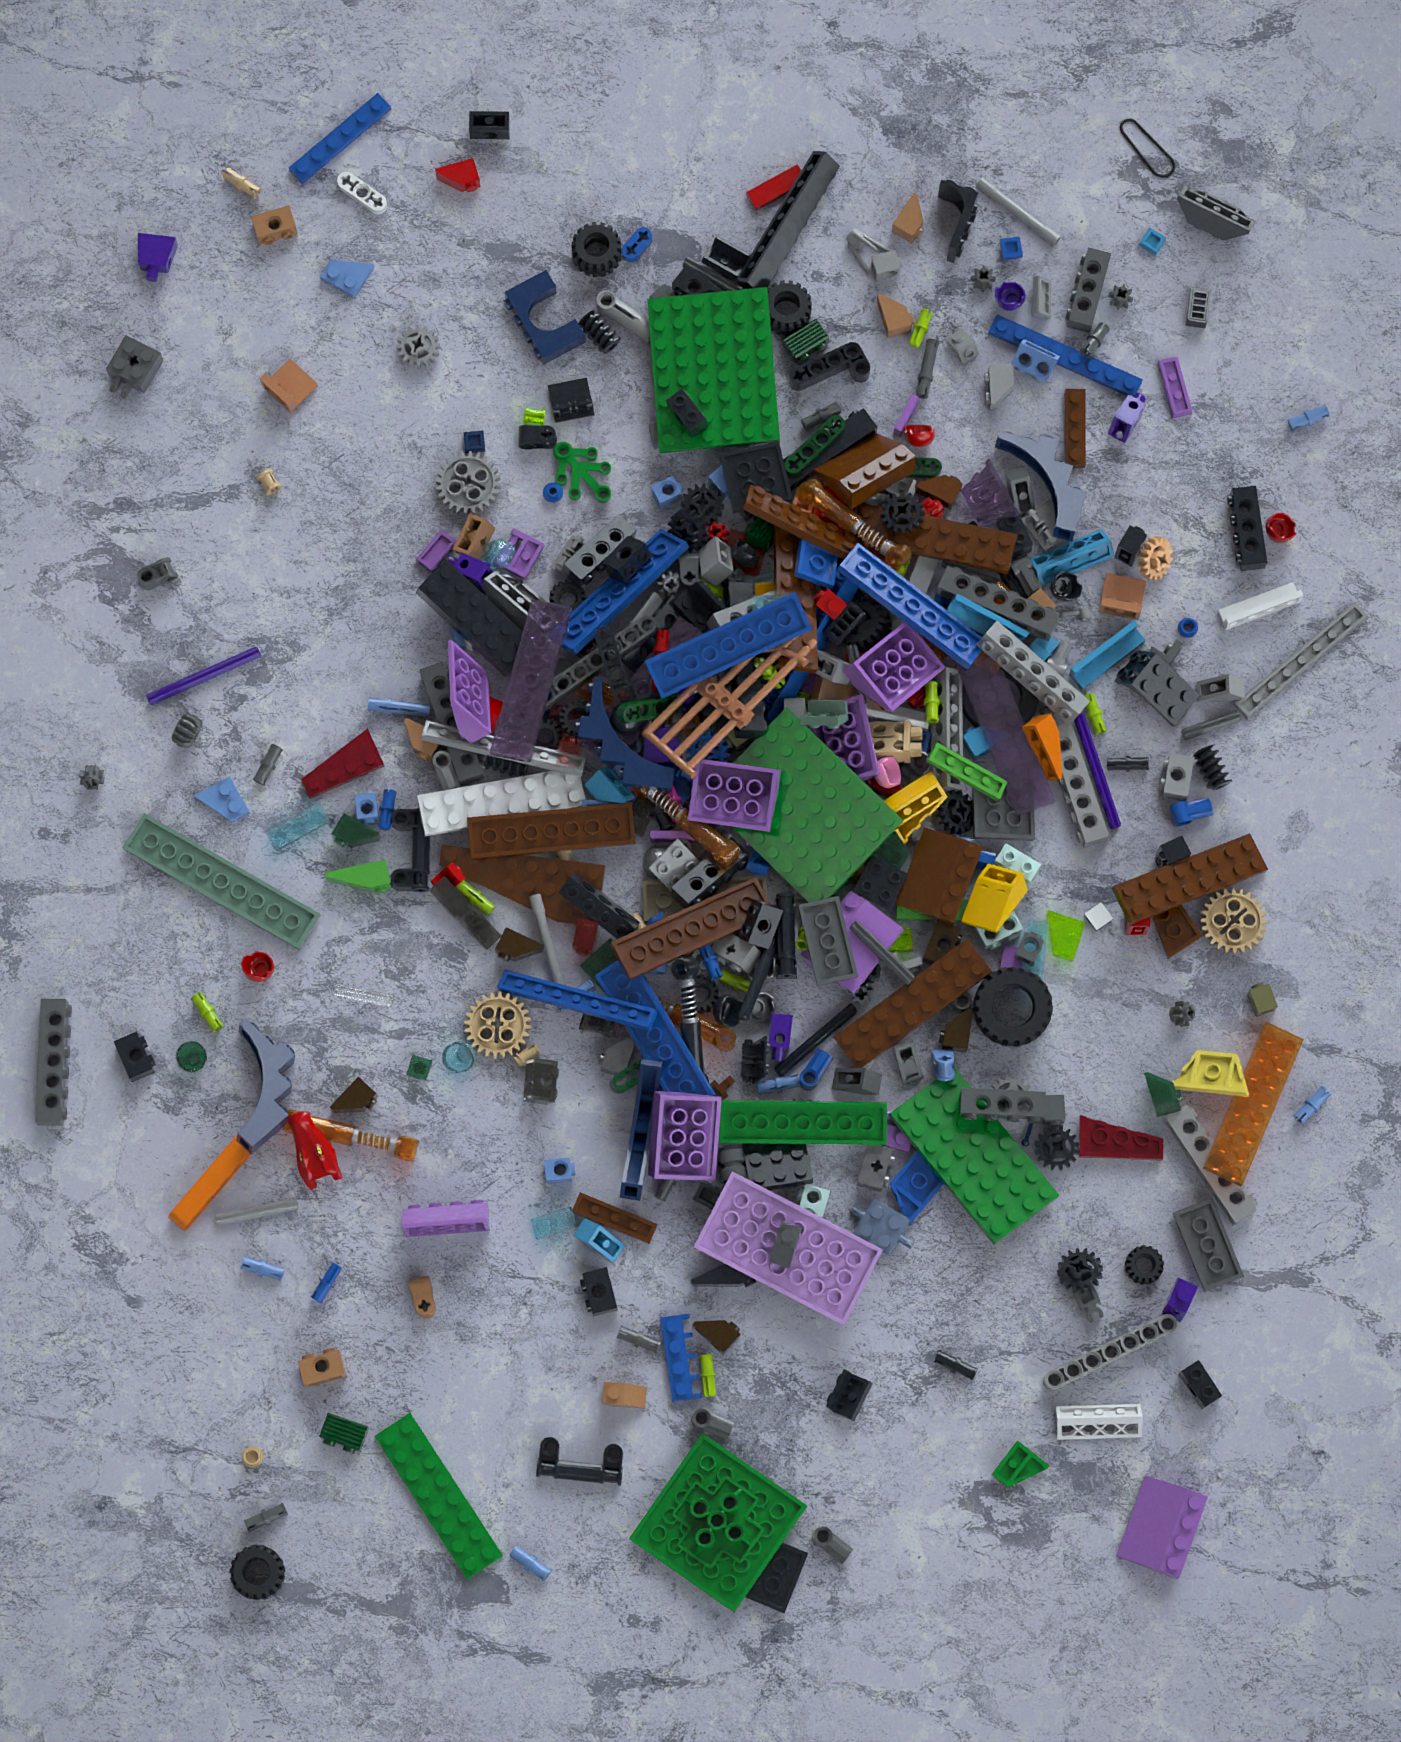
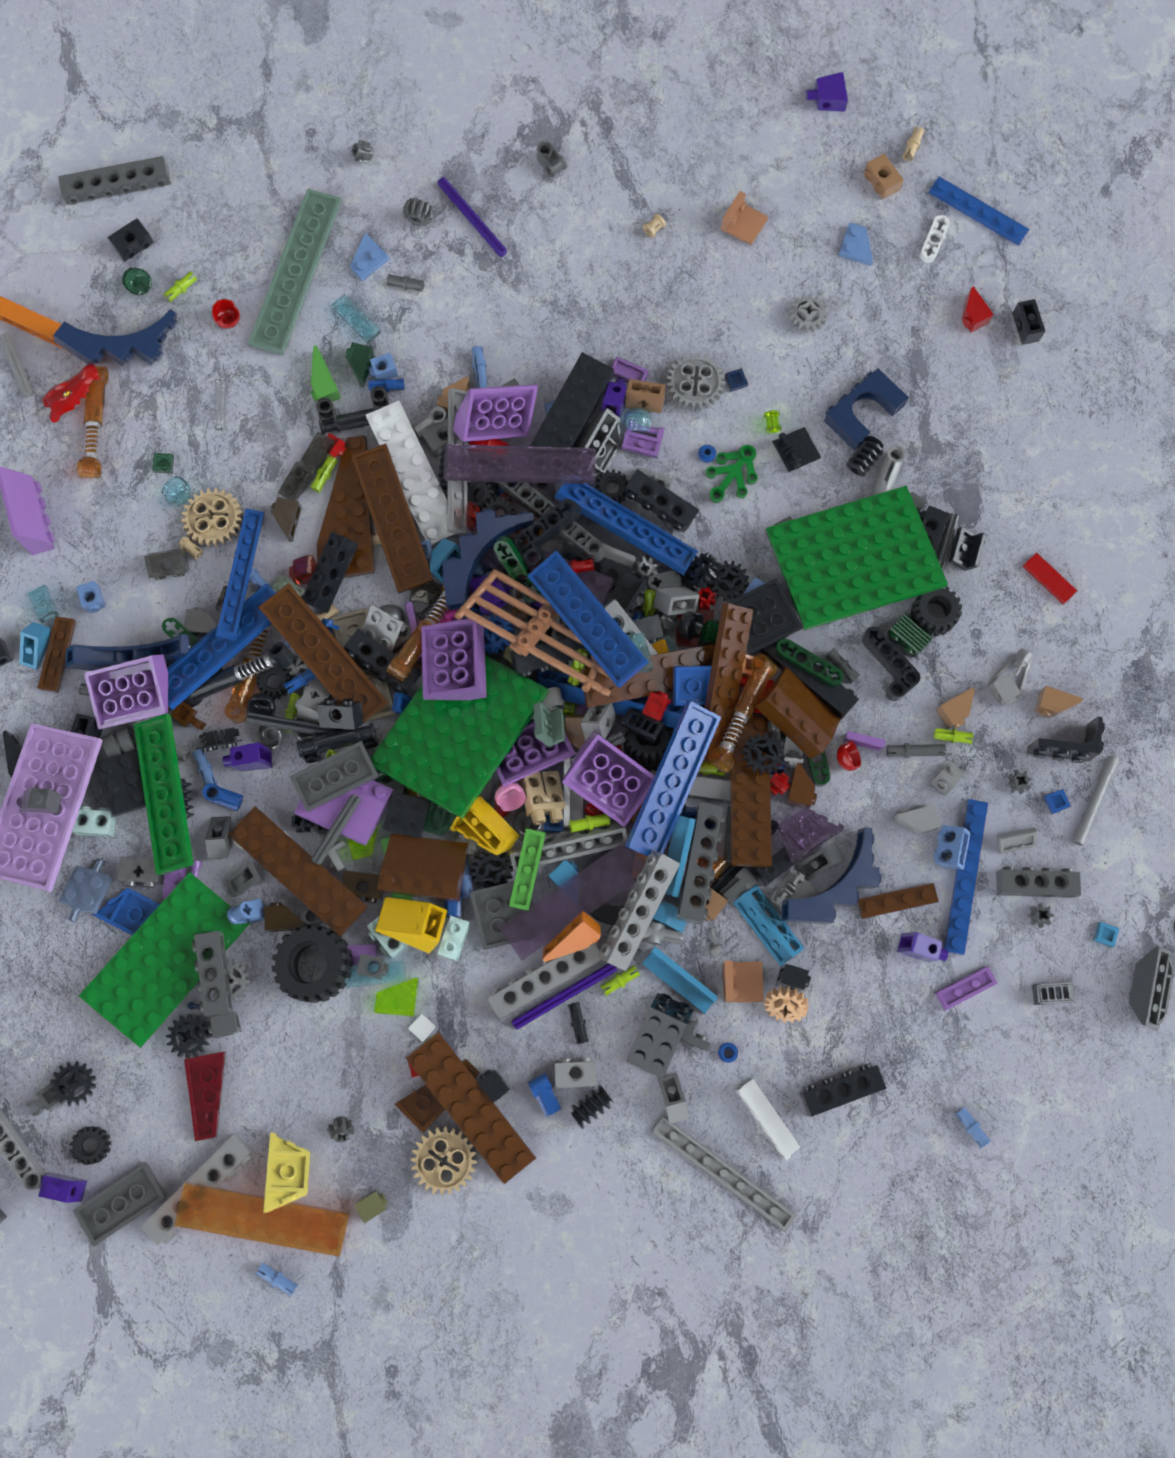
camera: 75 degrees right, 0 degrees up
dark grey hinge [106,335,163,398] -> none
dark red wing [301,728,385,799] -> none
dark brown slope [330,1077,378,1113] -> none
black piece [518,425,557,450] -> none
light grey piece [529,894,566,985] -> none
black tyre [571,222,622,278] -> none
black brick [602,535,652,584] -> none
blue beam [622,227,652,262] -> none
medium blue brick [651,476,683,509] -> none
black brick [666,389,708,438] -> none
black brick [735,151,840,289] -> none
black axle [774,1003,857,1077] -> none
dark purple hair [995,282,1026,311] -> none
black hair [1050,571,1083,602] -> none
dark grey pin [1079,322,1110,358] -> none
clear green slope [1144,1072,1183,1117] -> none
dark grey axle [1182,711,1241,740] -> none
red hair [1265,513,1297,543] -> none

